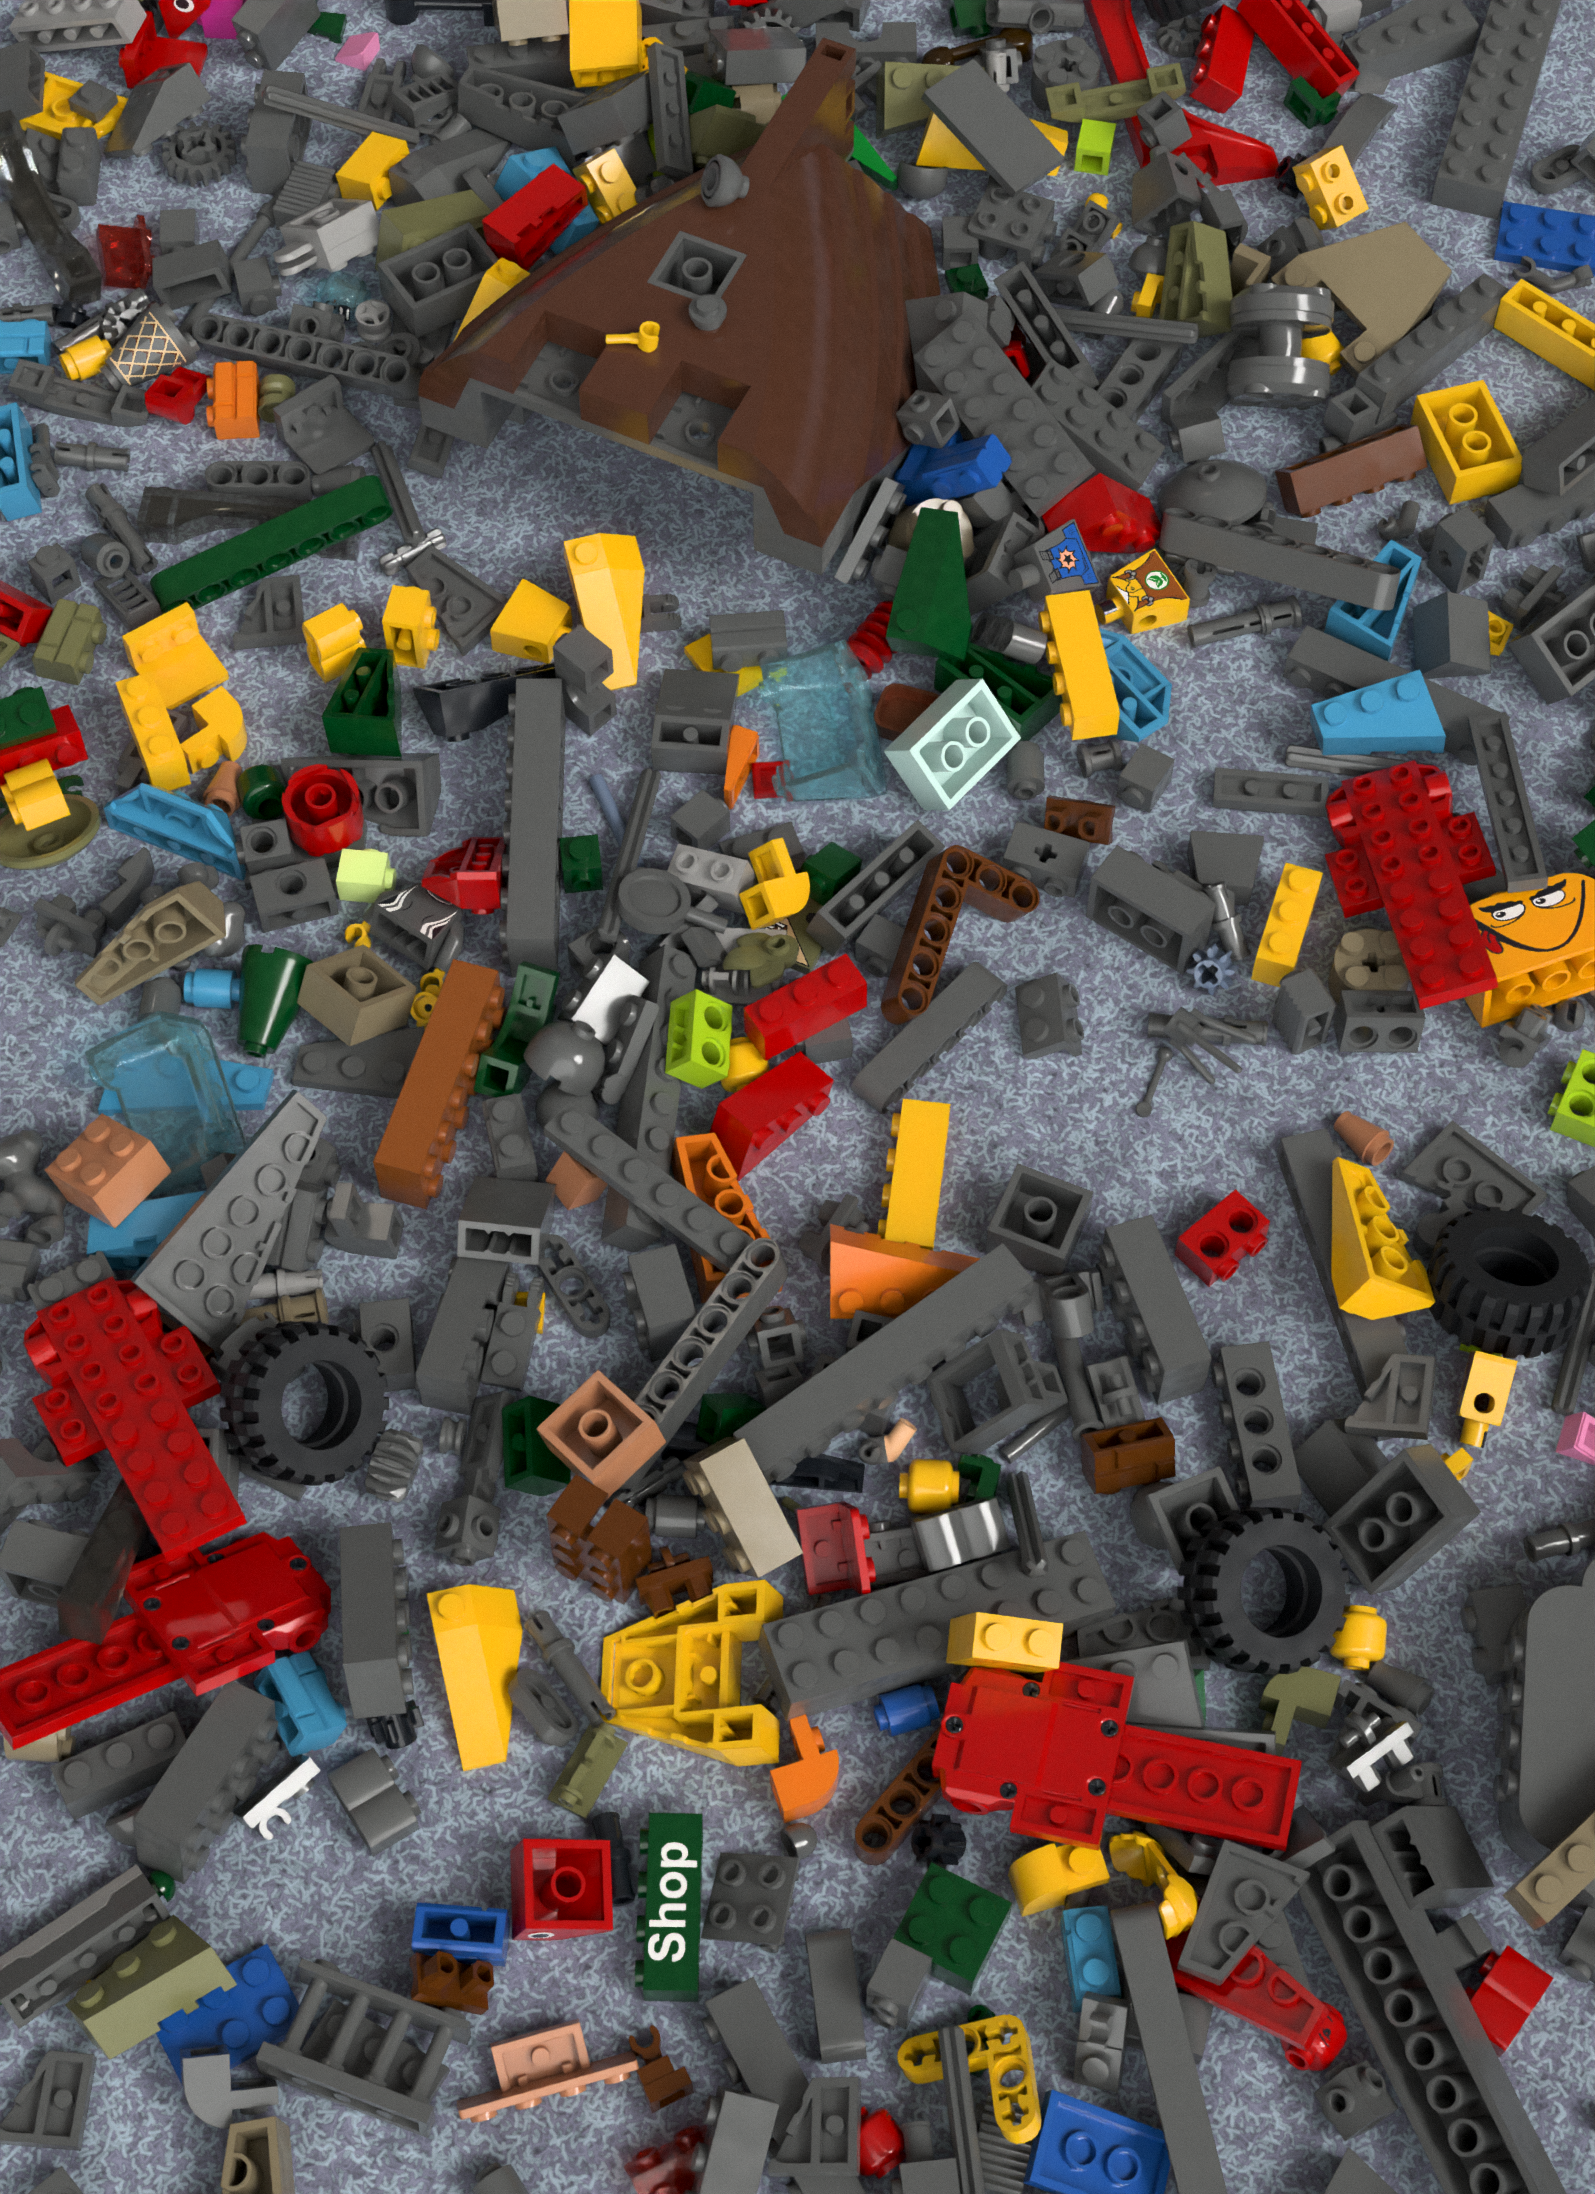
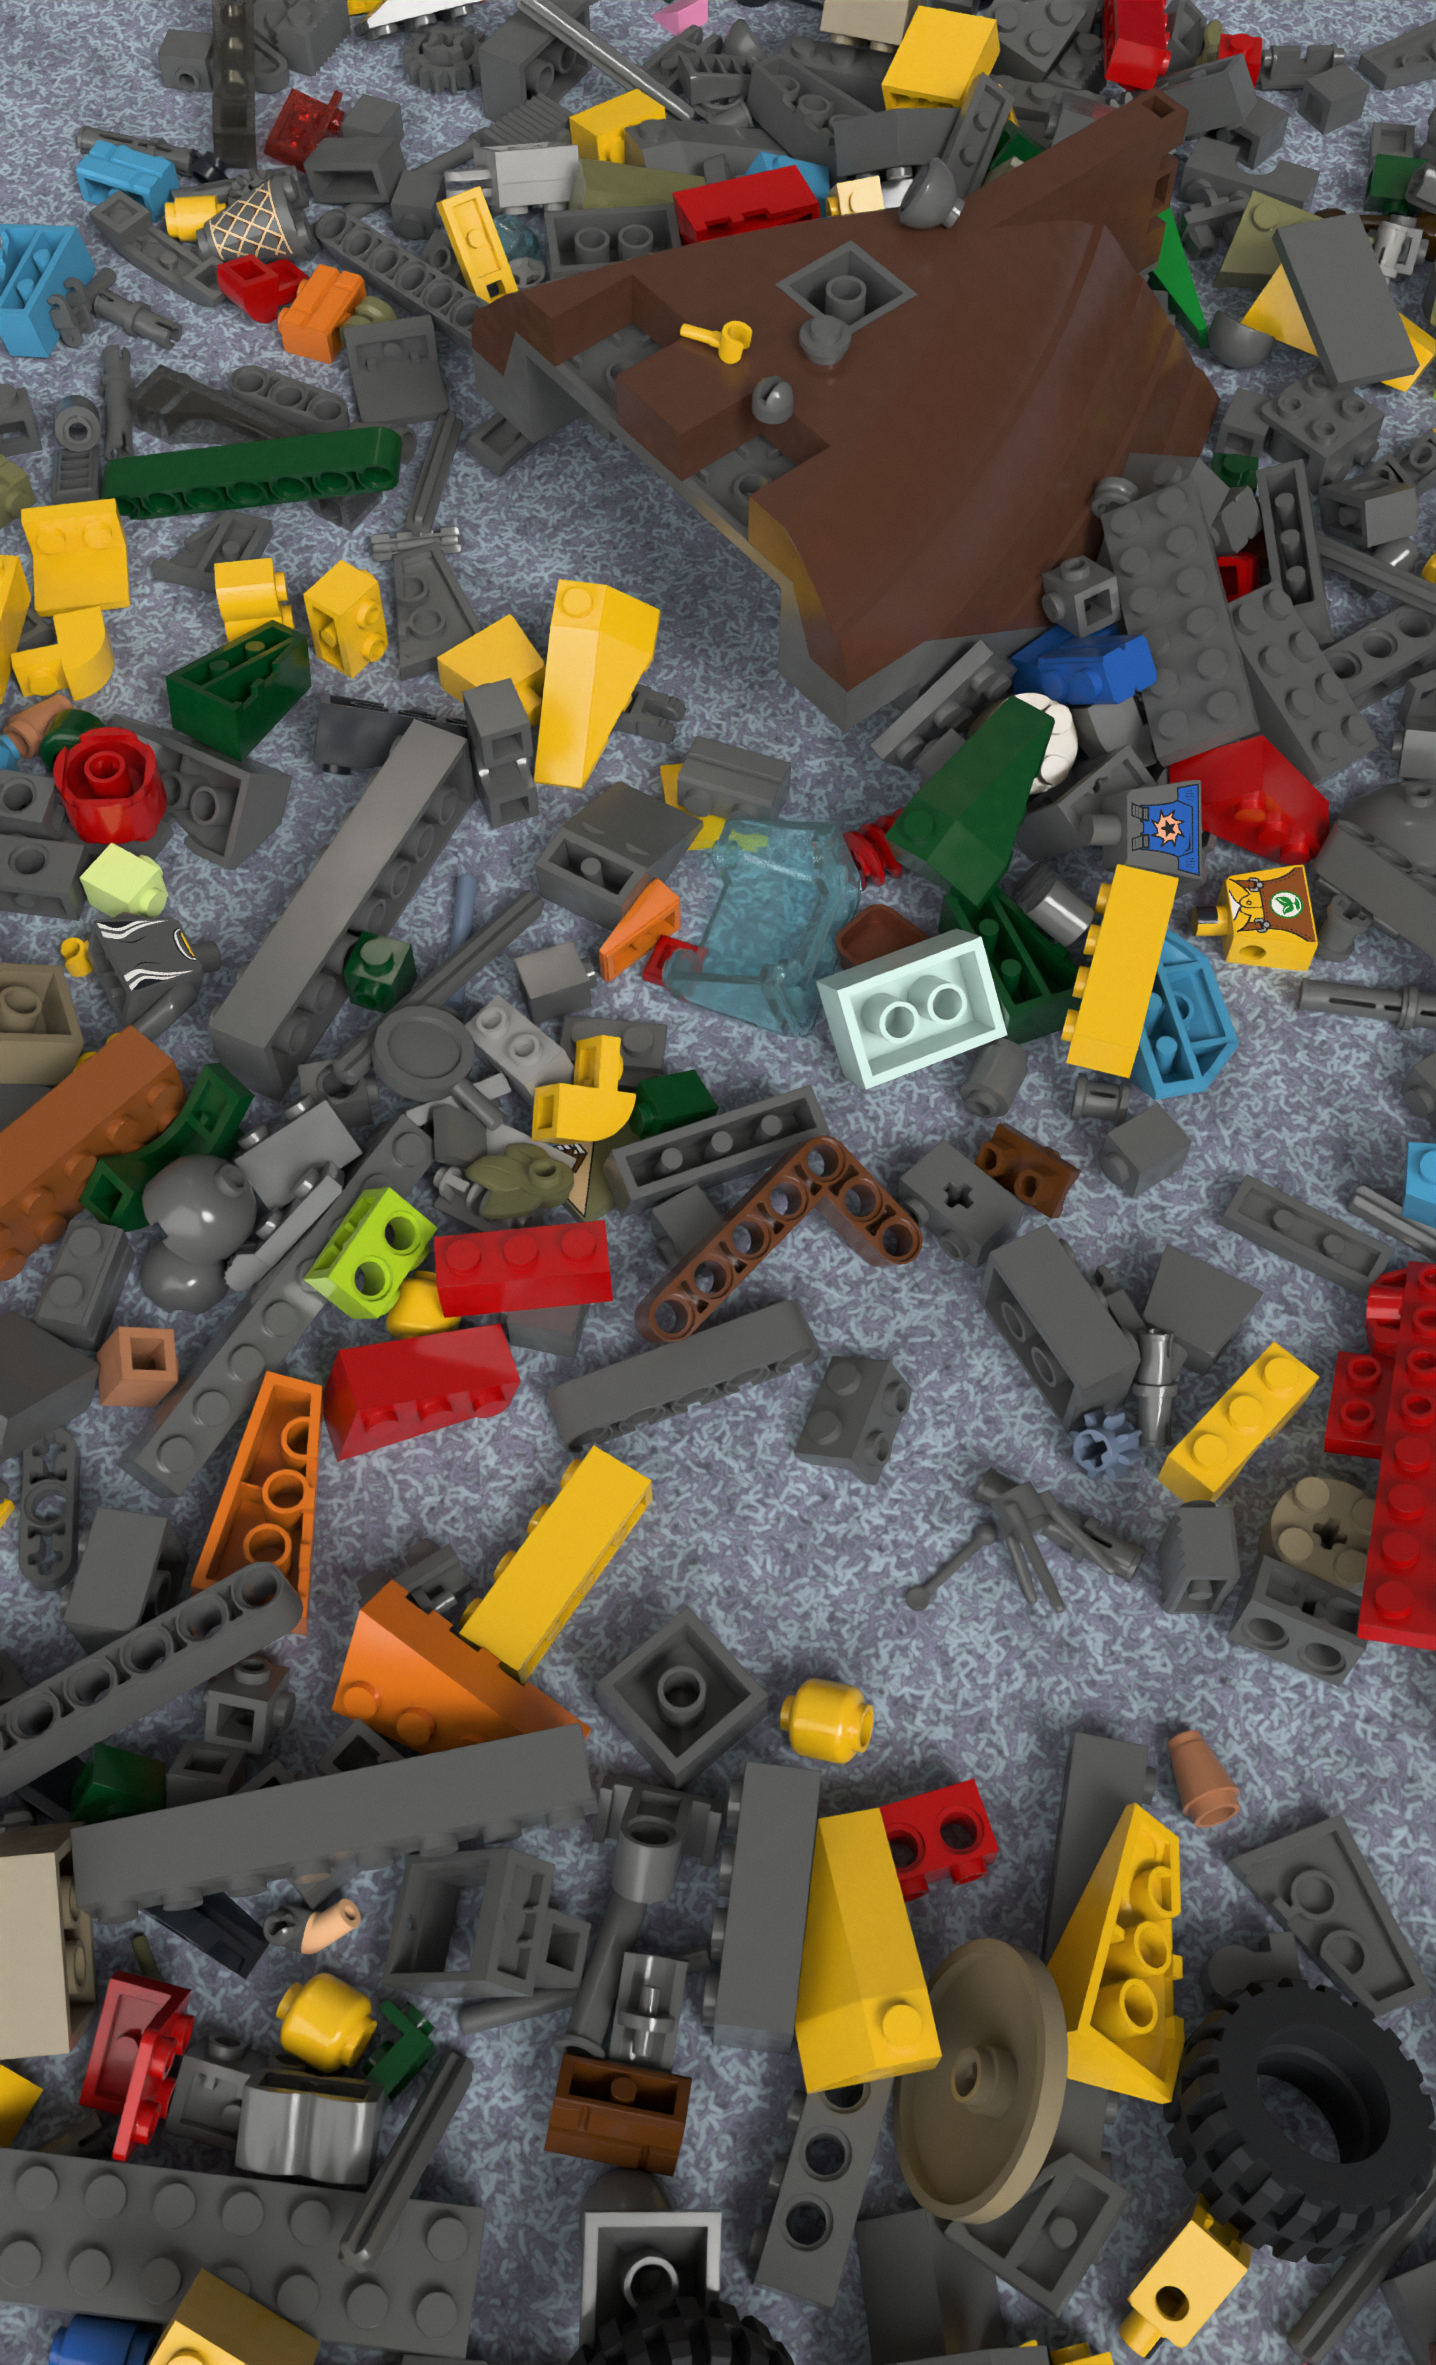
camera: 25 degrees right, 0 degrees up
red wedge [421,837,506,915] -> none
dark grey plate [543,1100,754,1274] -> none
none -> yellow plate [436,186,518,304]
none -> dark grey hinge [752,375,794,424]
none -> yellow head [780,1678,874,1764]
none -> yellow wedge [794,1807,942,2094]
none -> dark tan dish [893,1938,1068,2224]
none -> dark grey bush [1091,477,1139,520]

